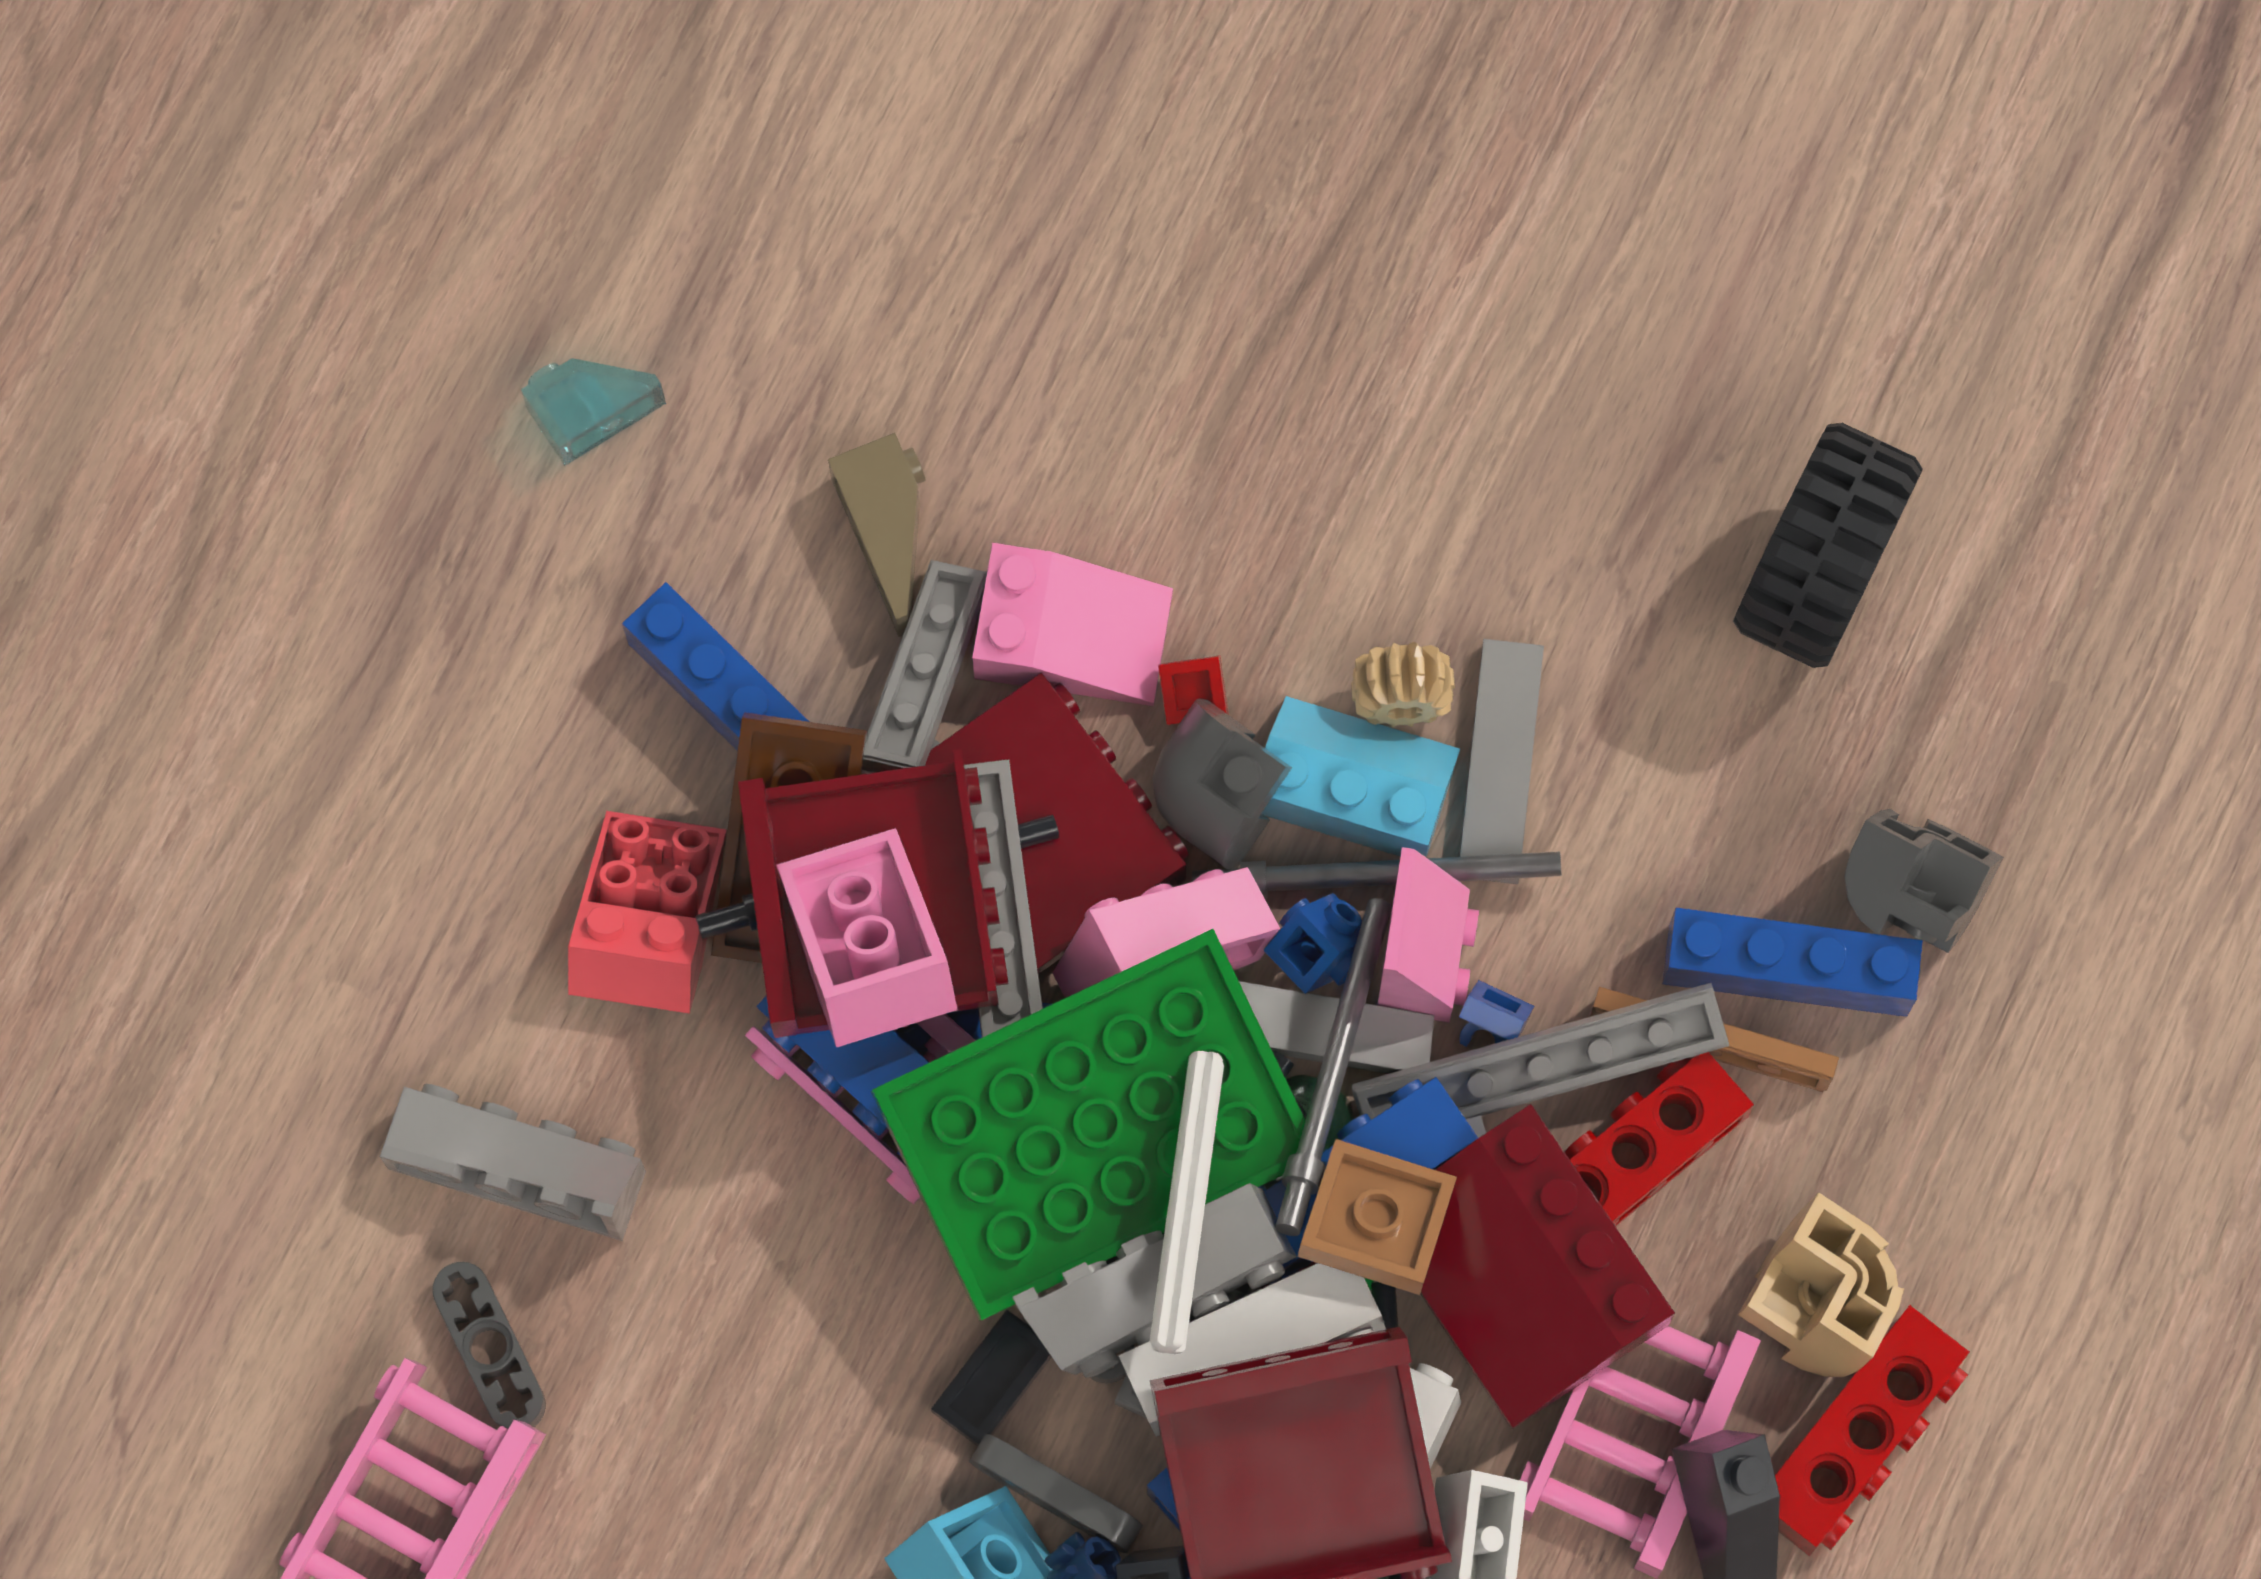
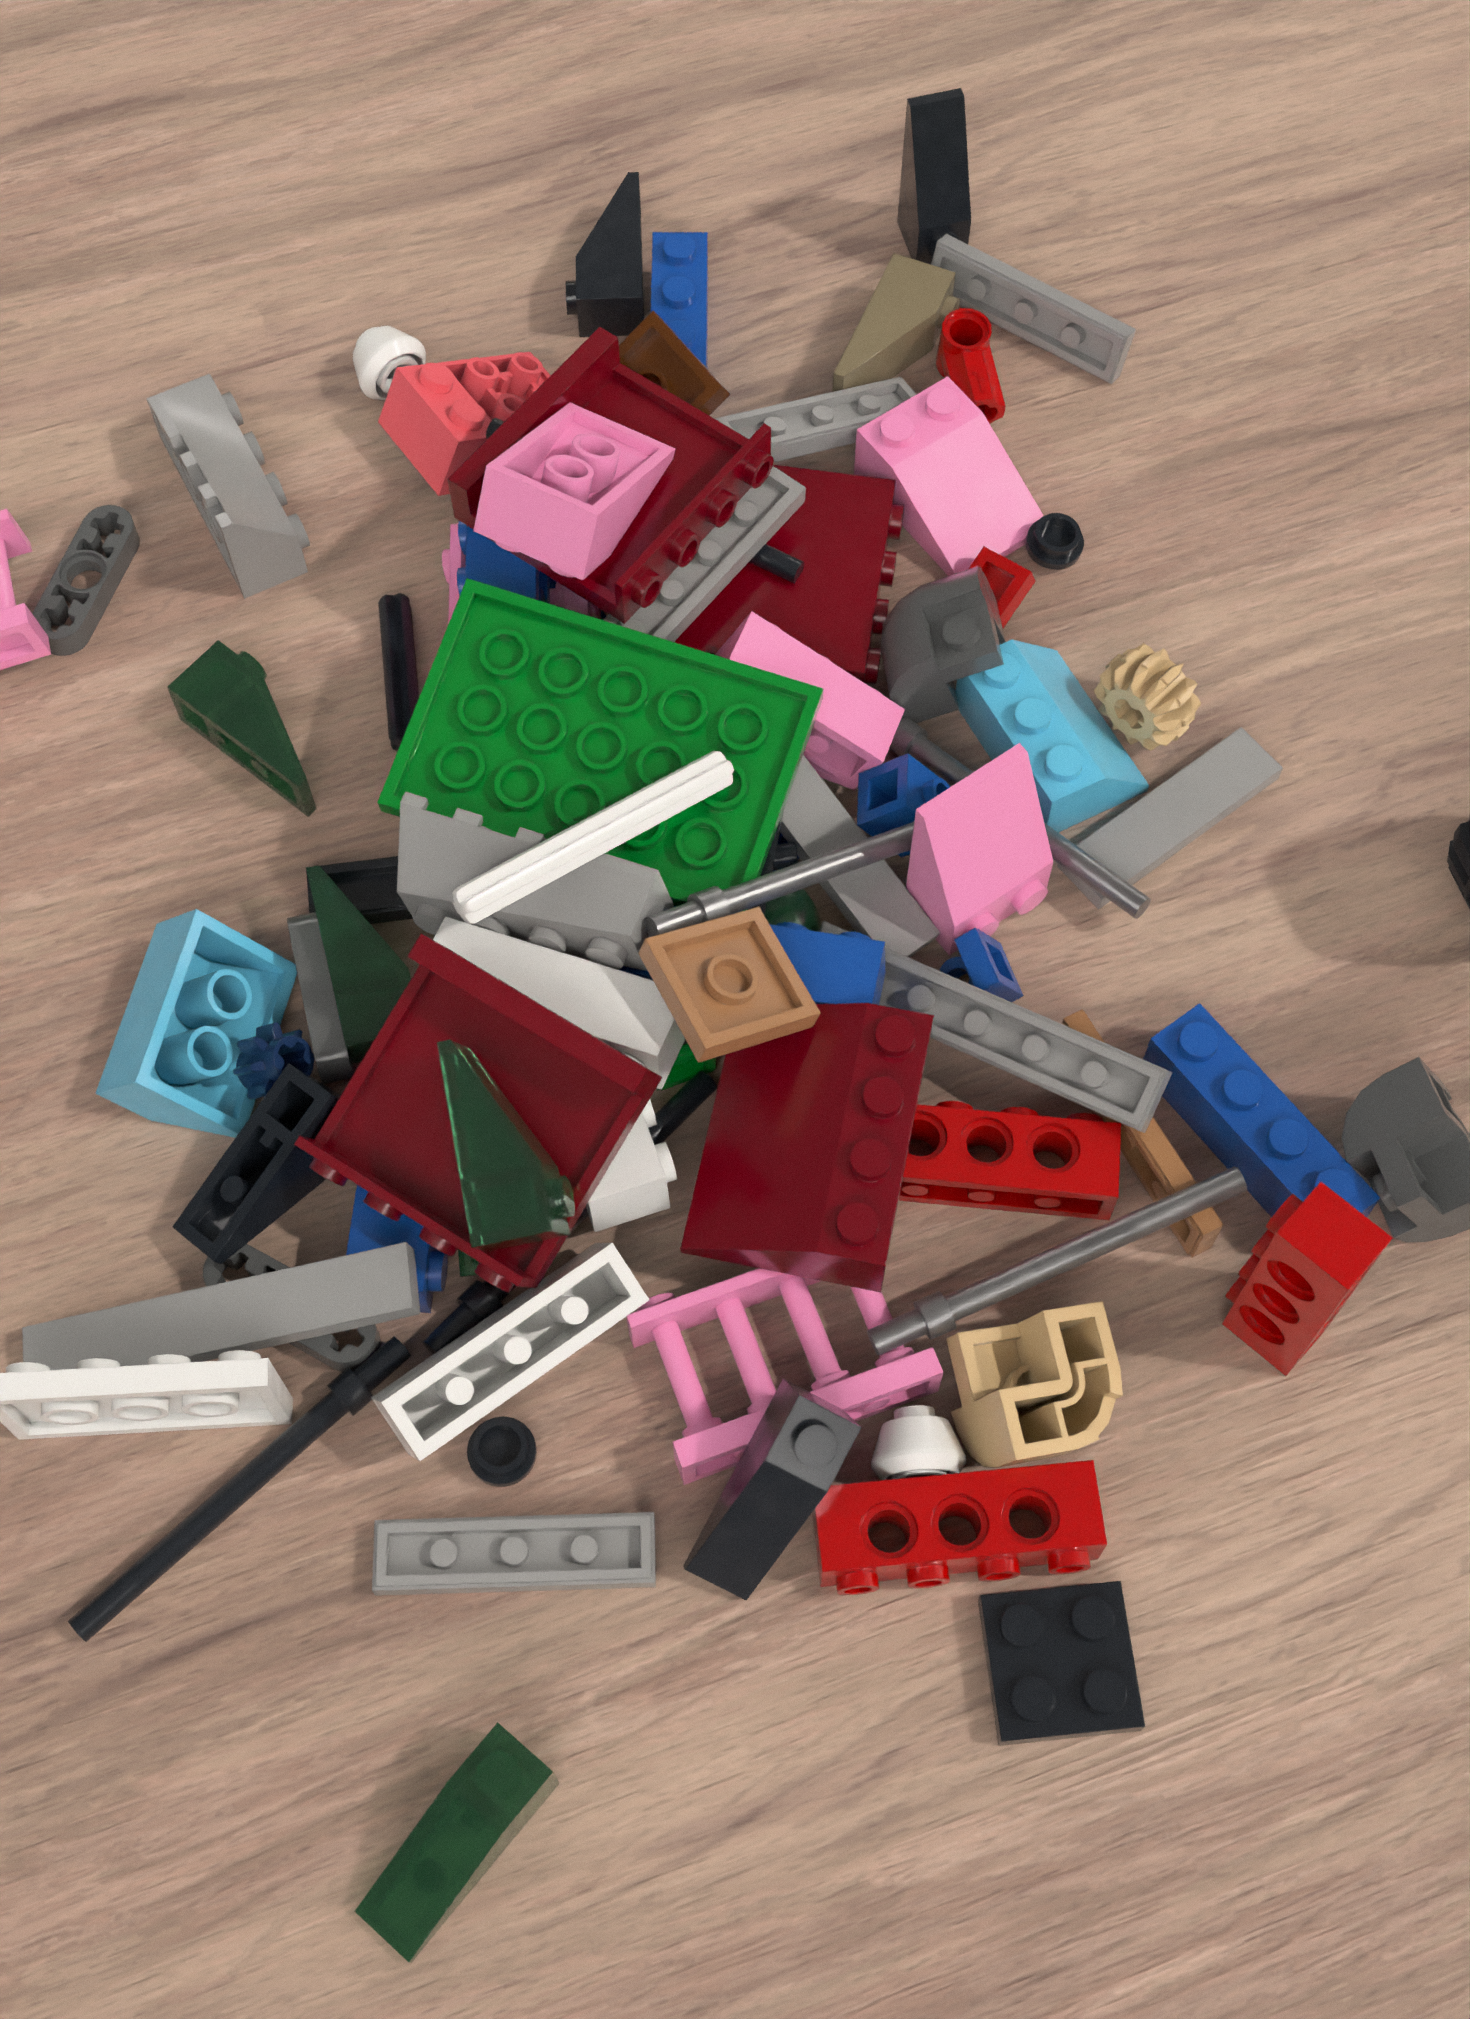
camera: 45 degrees right, 10 degrees down
clear light blue slope [521,358,666,466] -> none
none -> clear green slope [167,640,317,817]
none -> clear green slope [306,865,412,1063]
none -> white cone [353,326,426,400]
none -> black axle [378,593,419,752]
none -> clear green slope [437,1039,575,1251]
none -> black slope [565,172,644,337]
none -> flat silver bar [867,1166,1247,1356]
none -> white cone [871,1405,966,1480]
none -> black slope [897,88,971,265]
none -> light grey tile [931,234,1136,384]
none -> red piece [936,308,1006,424]
none -> black plate [978,1581,1145,1746]
none -> black plate [1025,513,1084,570]
none -> red brick [1222,1182,1393,1376]

